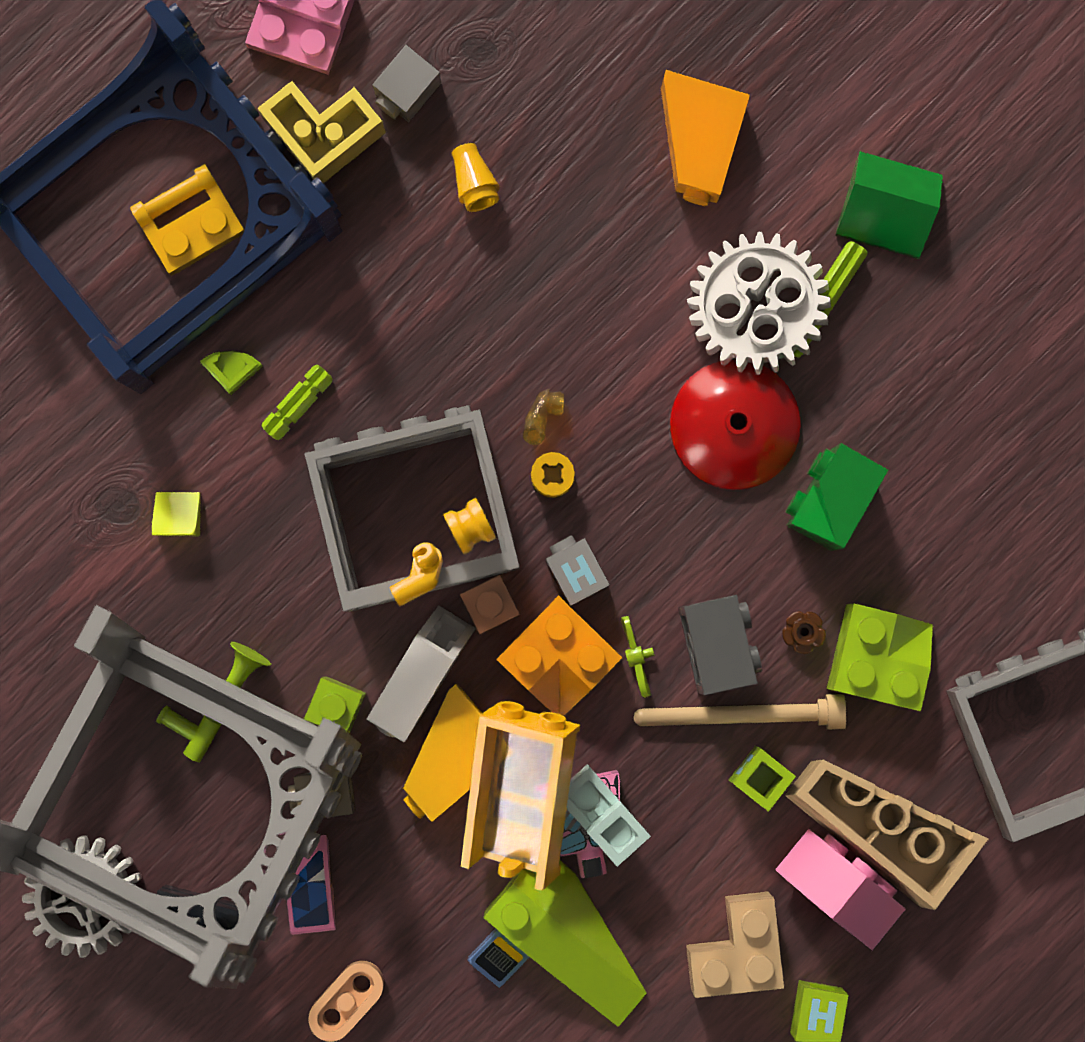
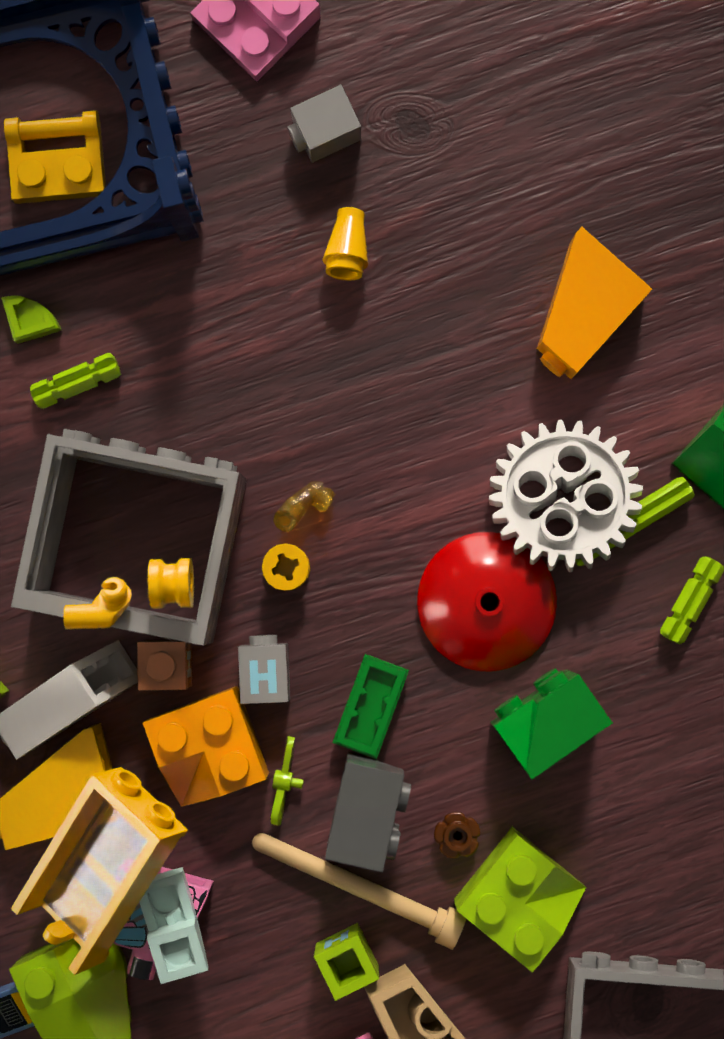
camera: 35 degrees right, 0 degrees up
light yellow brick [258,81,386,183] -> none
none -> green plate [332,654,409,759]
none -> lime axle [660,556,724,644]

